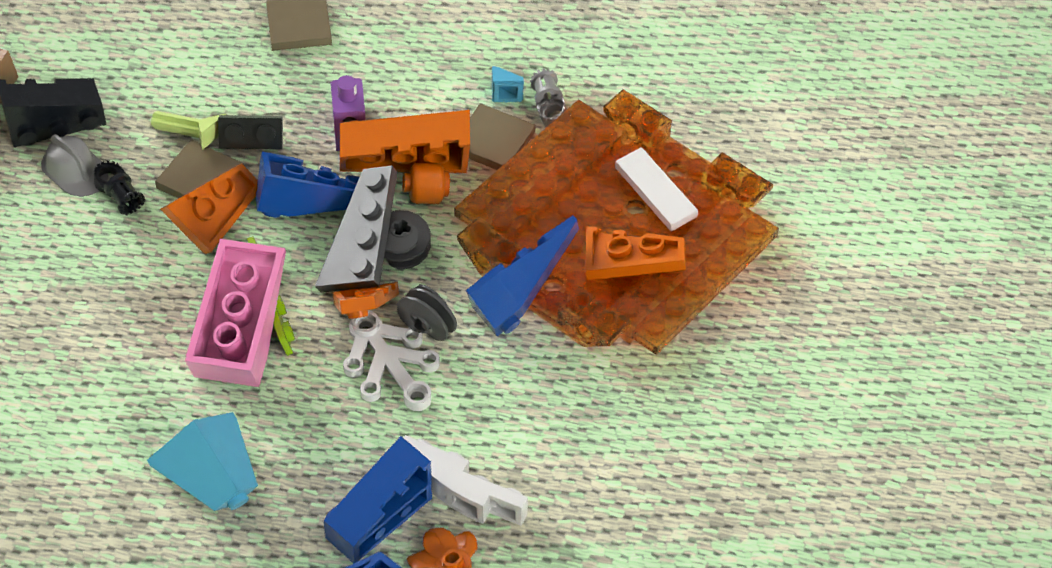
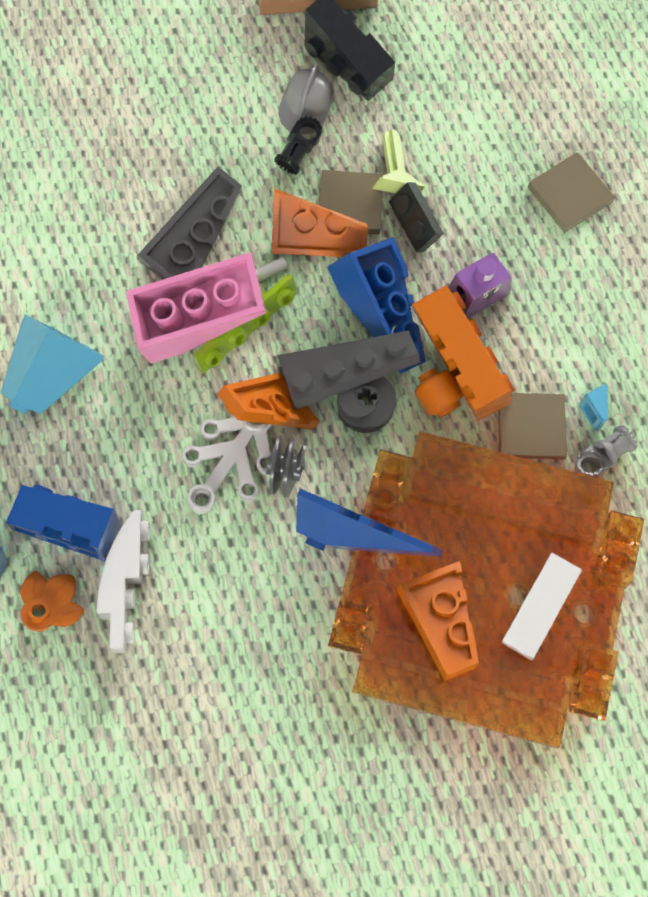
camera: 60 degrees right, 20 degrees up
none -> dark grey wing [137,166,242,280]

